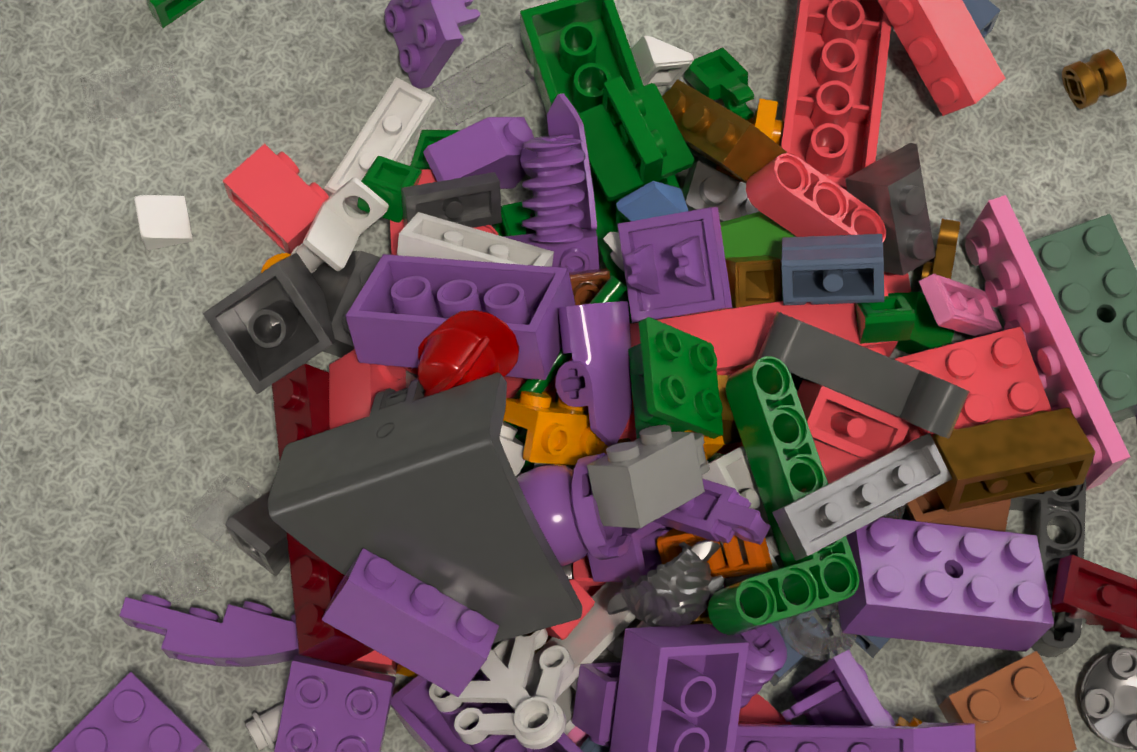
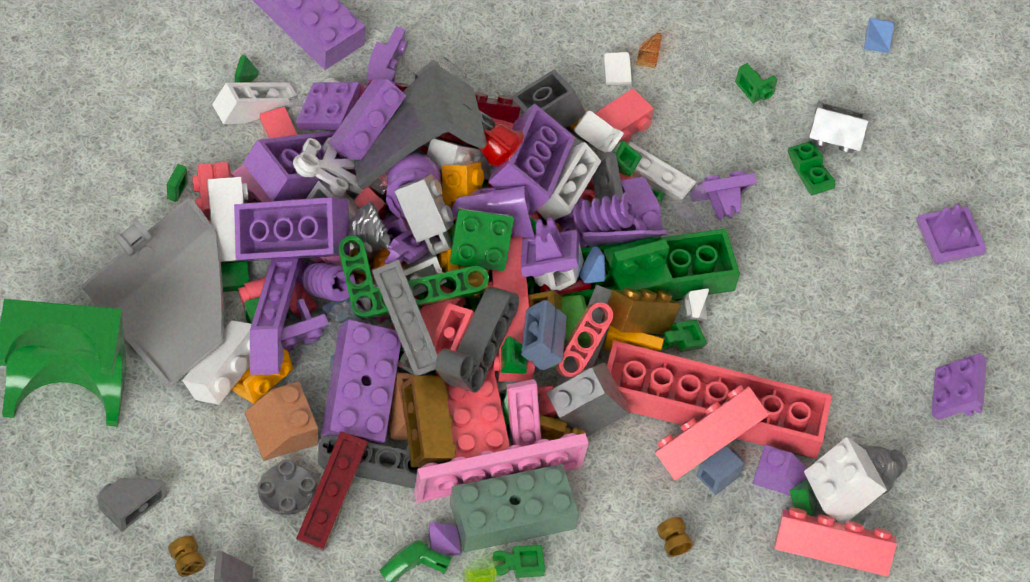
camera: 90 degrees right, 15 degrees down
none -> clear orange slope [636,33,662,68]

